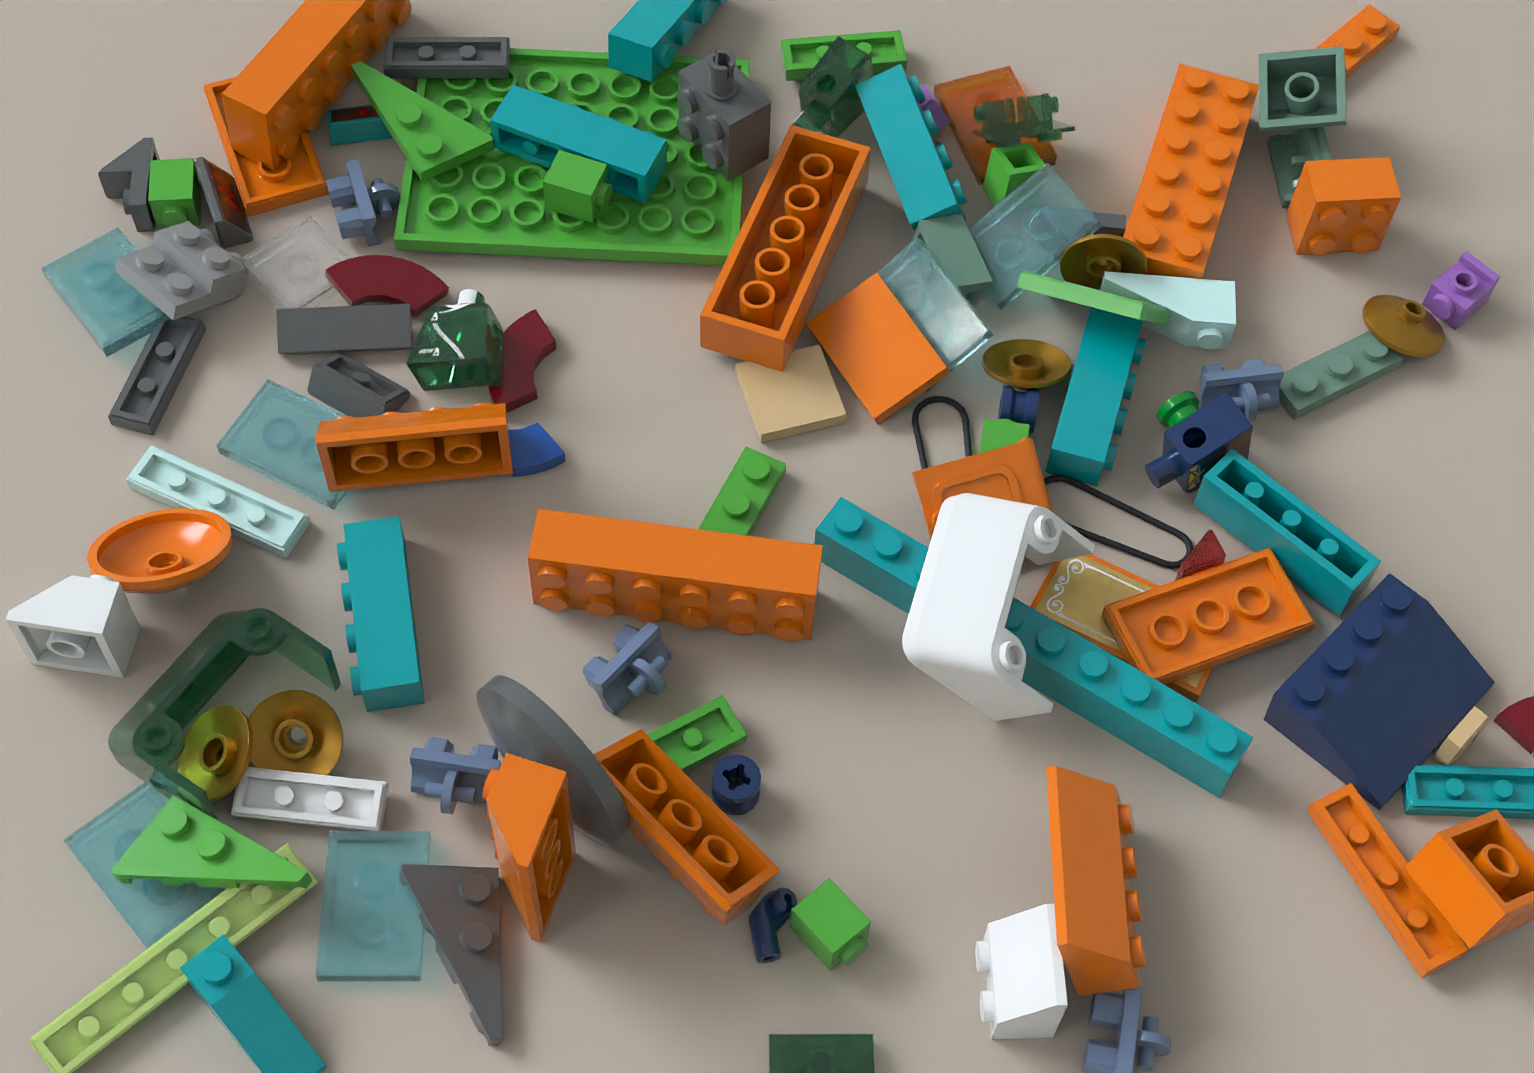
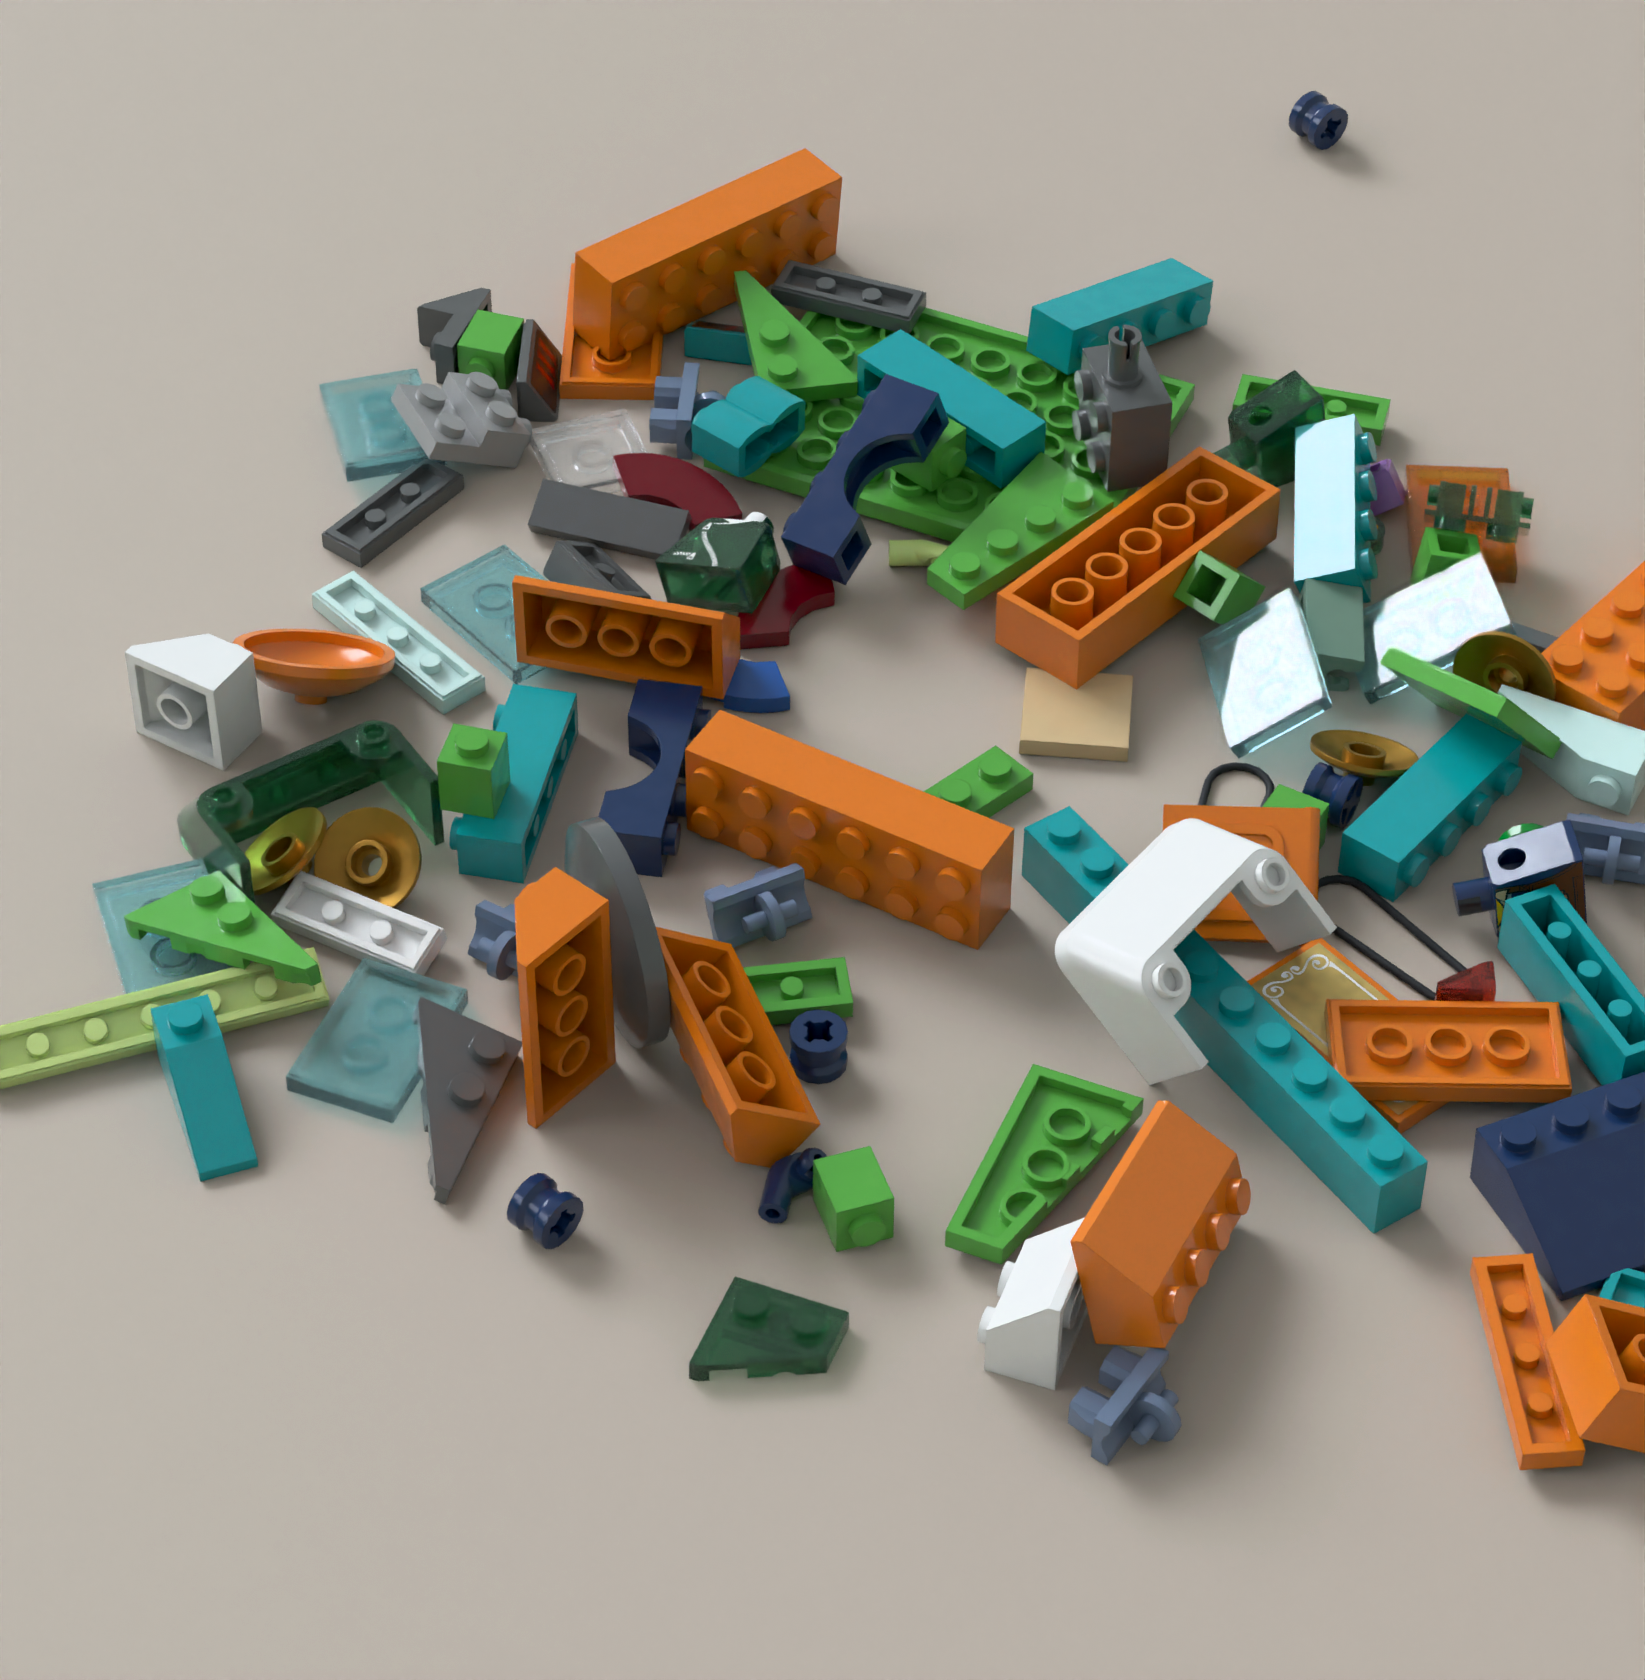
camera: 25 degrees right, 15 degrees down
orange tile [806,272,950,425] -> none
none -> bright green brick [437,723,510,819]
none -> dark blue wheel [507,1173,584,1249]
none -> dark blue arch [598,679,711,877]
none -> teal brick [691,376,805,477]
none -> dark blue arch [781,374,949,585]
none -> yellowish green arm [889,539,949,566]
none -> bright green wing [927,452,1114,610]
none -> bright green wing [945,1064,1144,1265]
none -> bright green brick [1173,550,1266,632]

